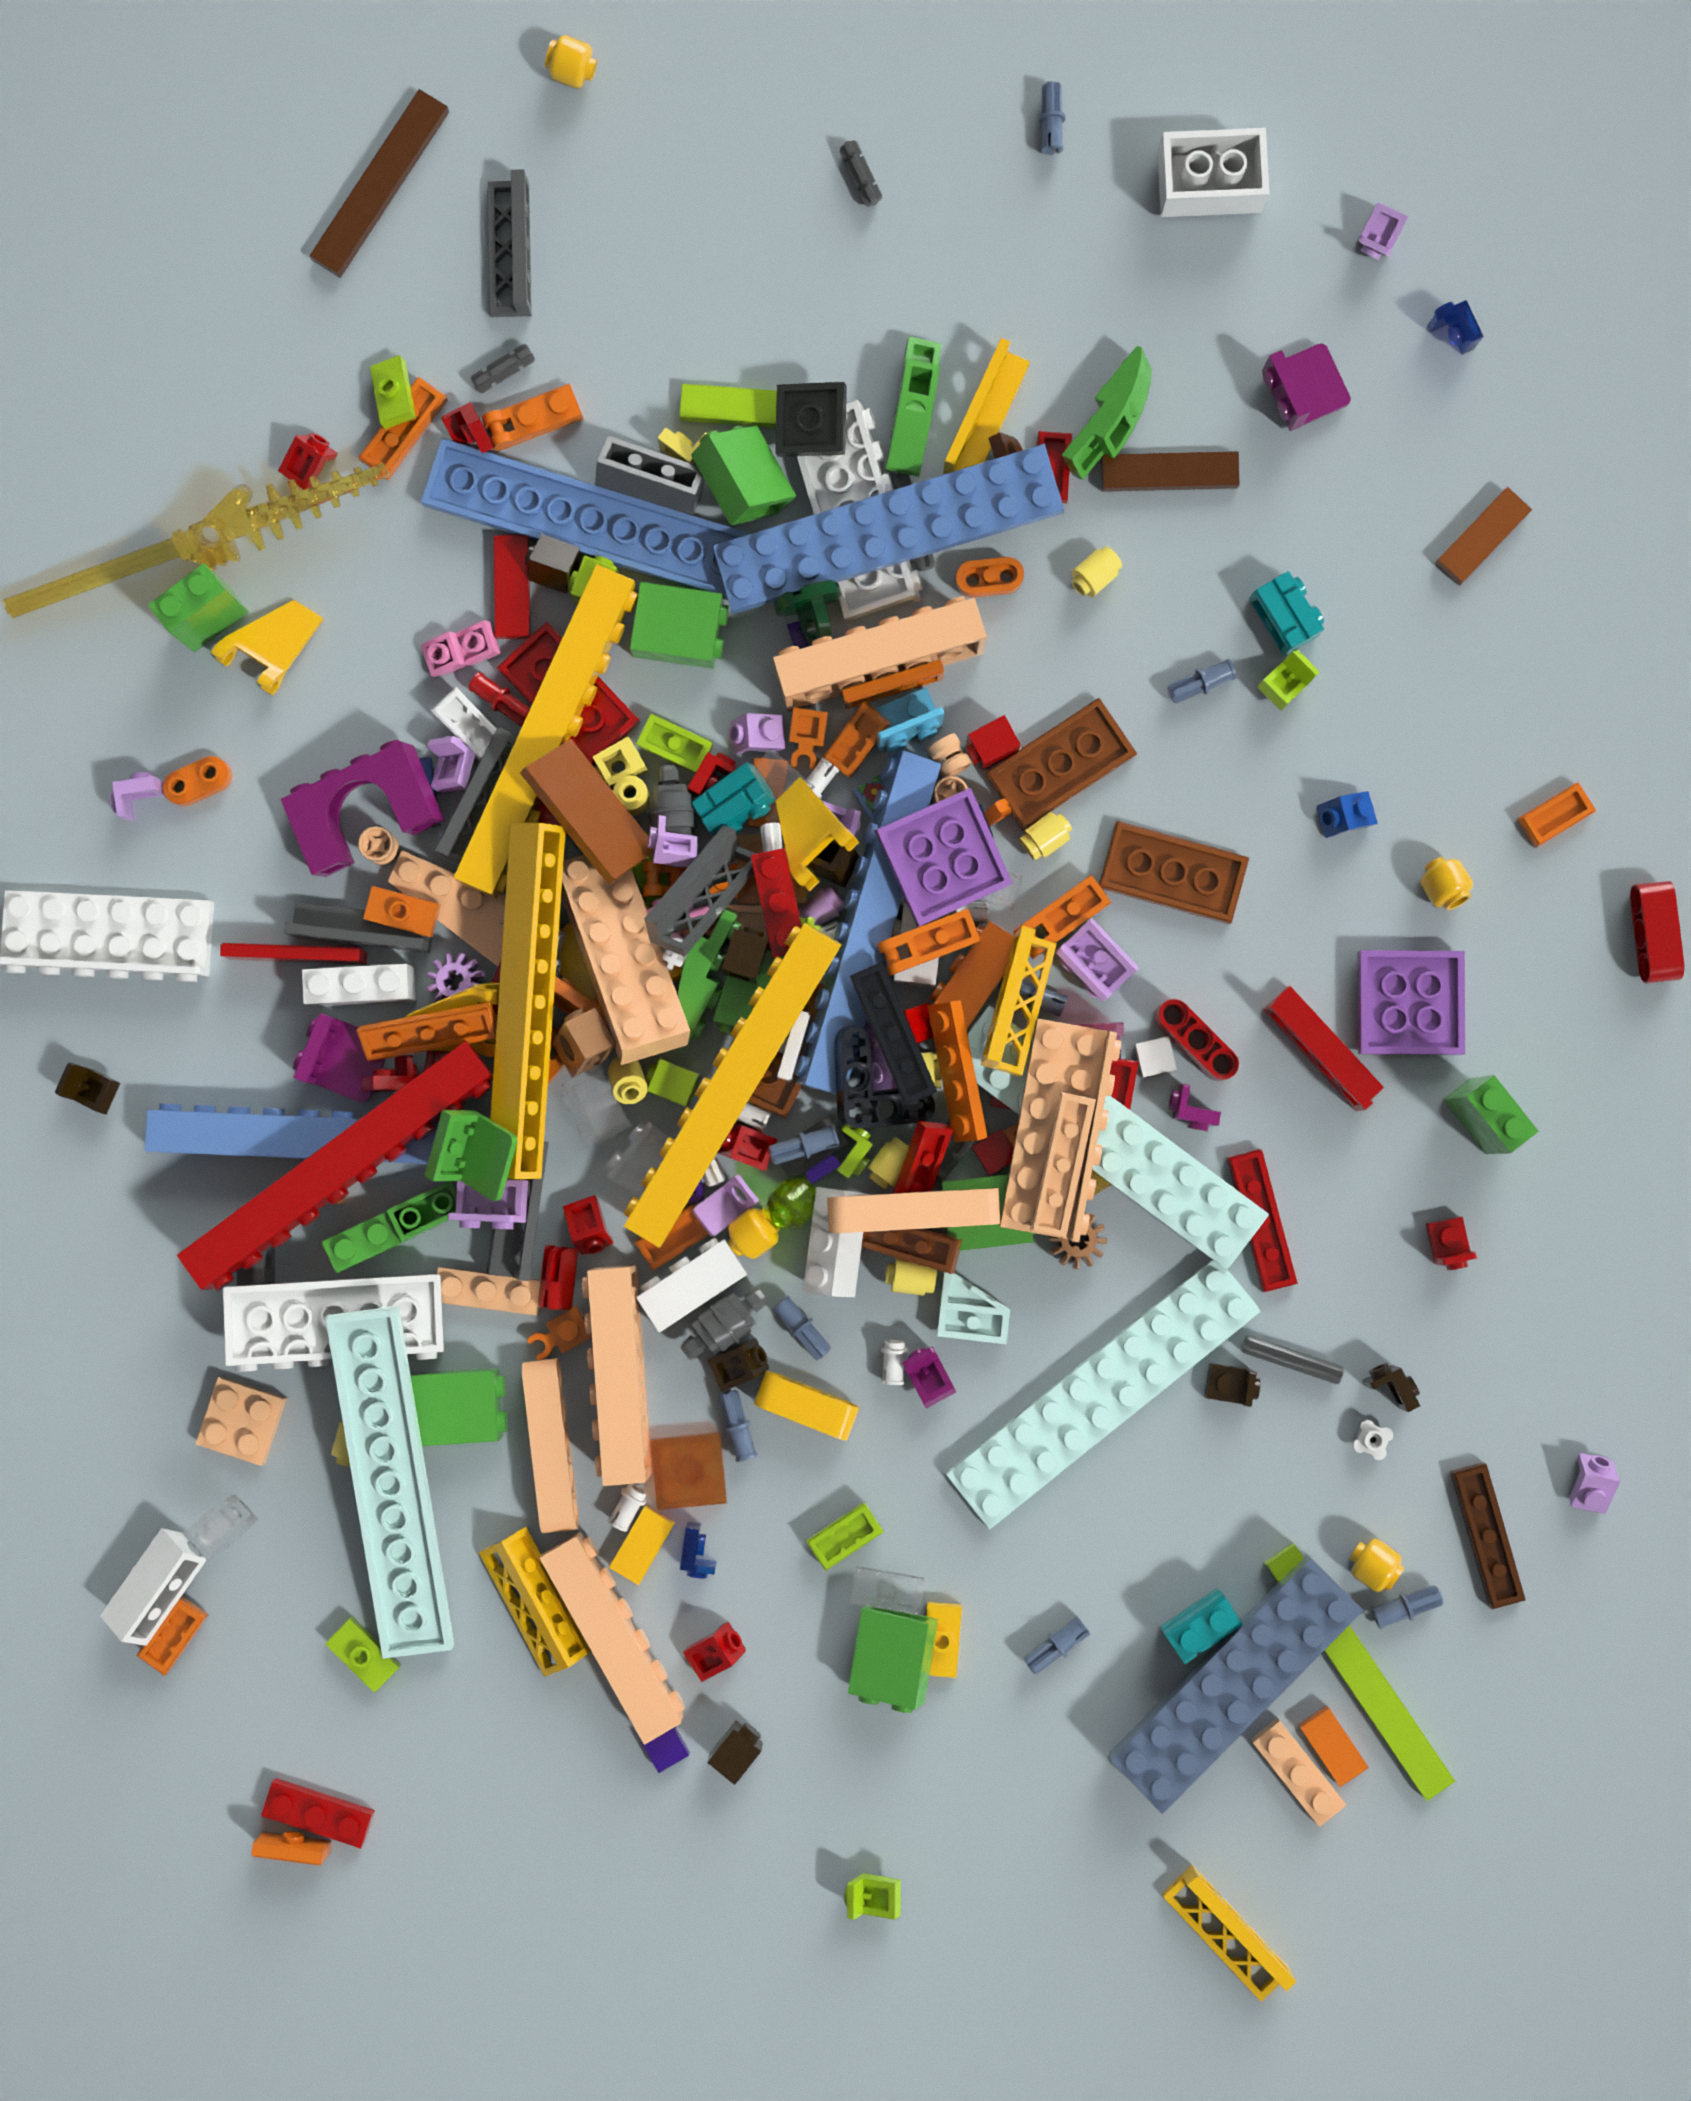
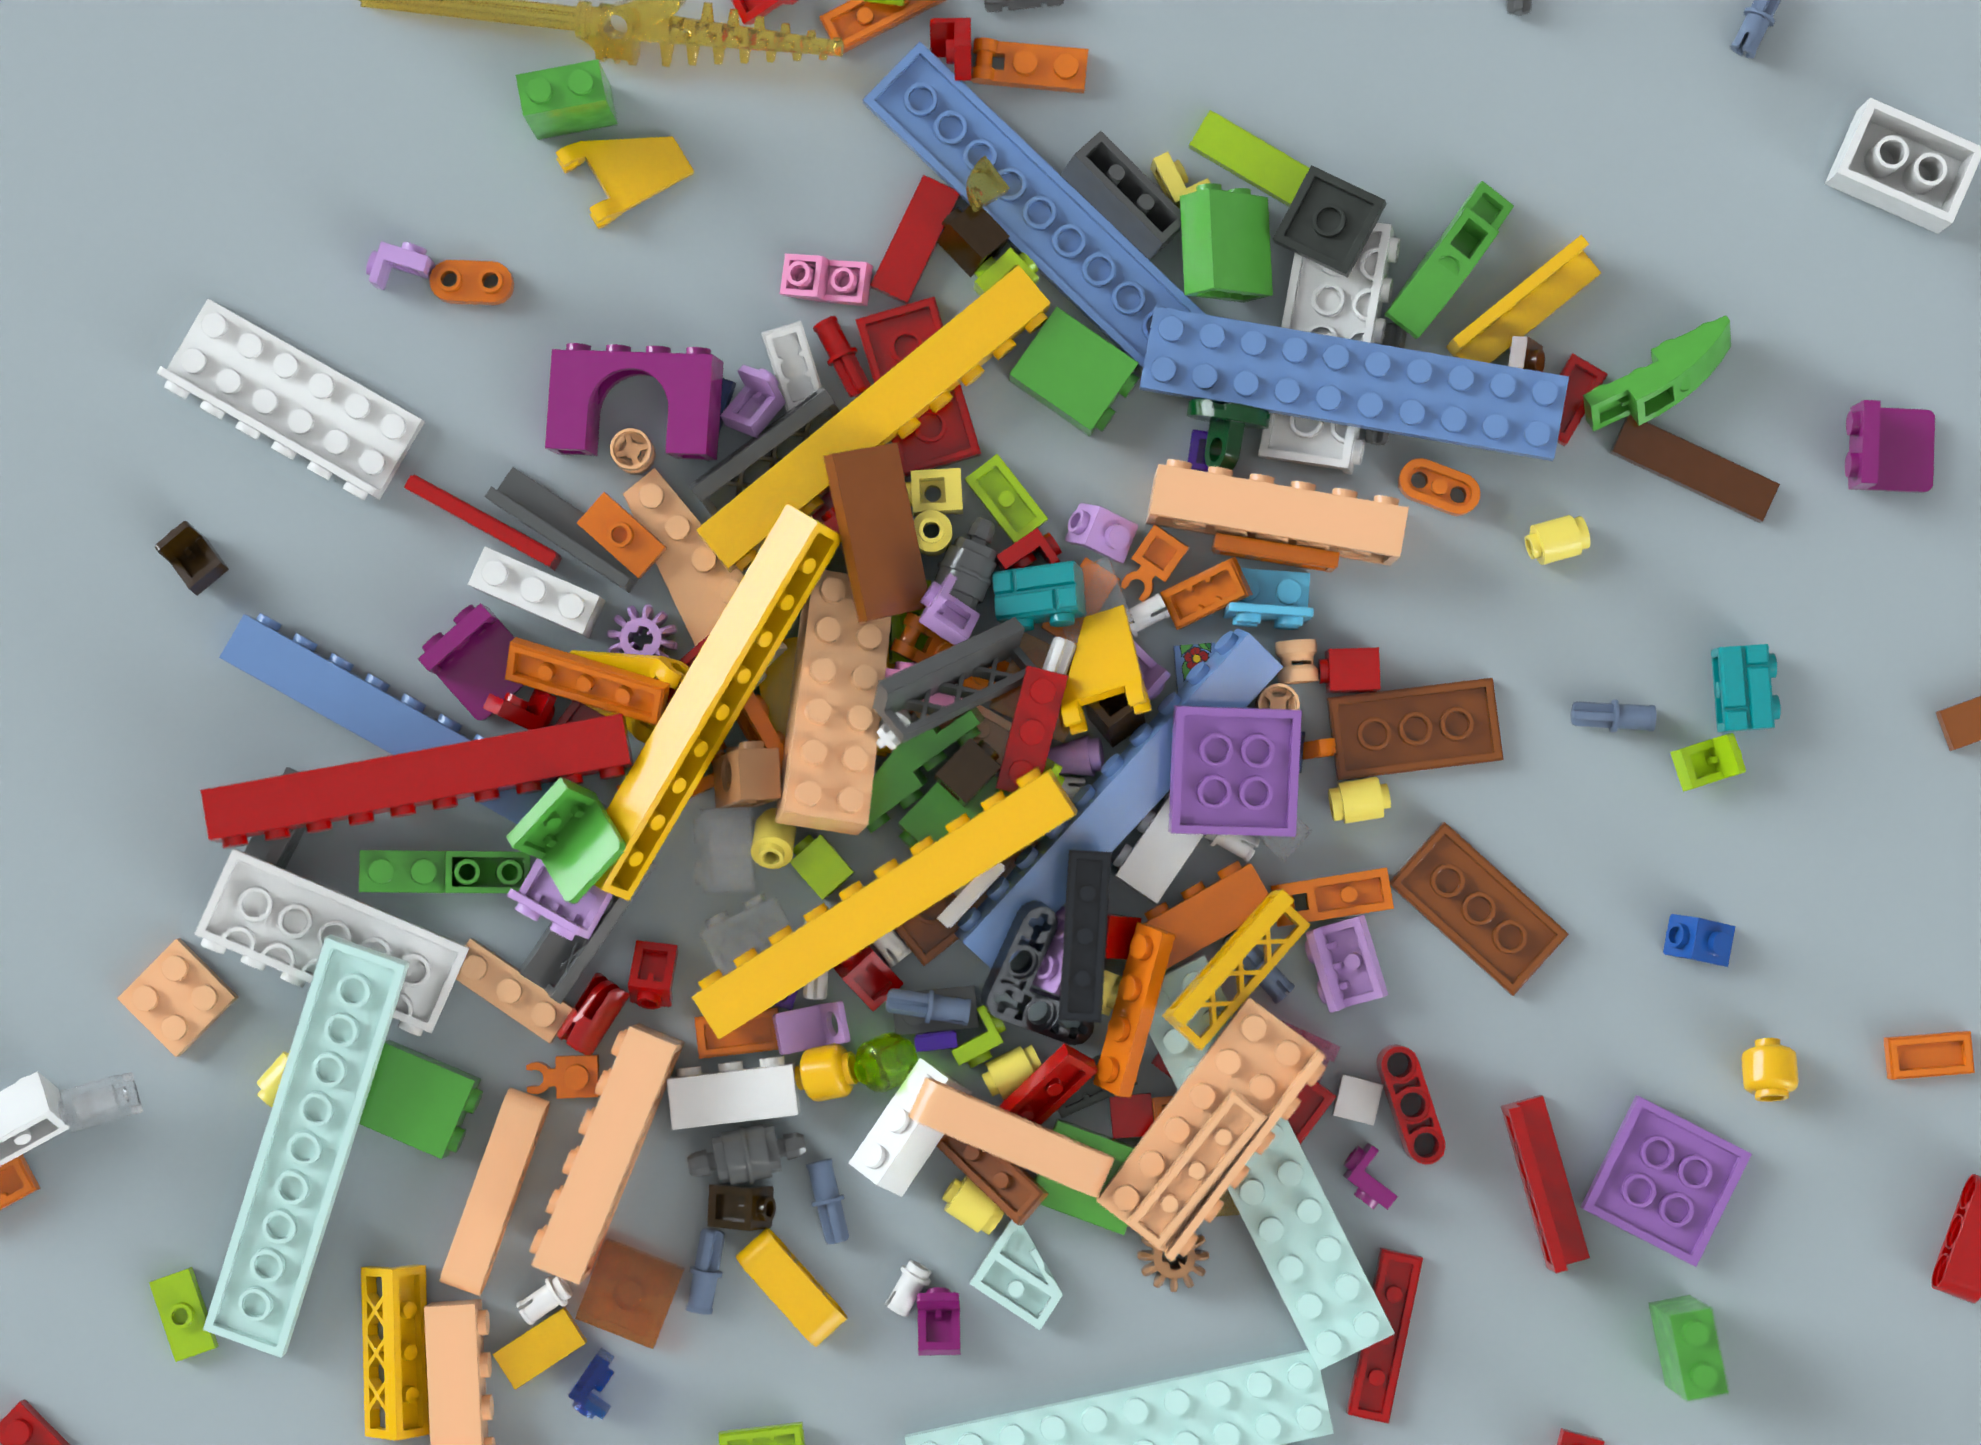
camera: 25 degrees right, 0 degrees up
orange plate [876,909,981,976] -> none
none -> clear yellow tile [966,156,1010,213]

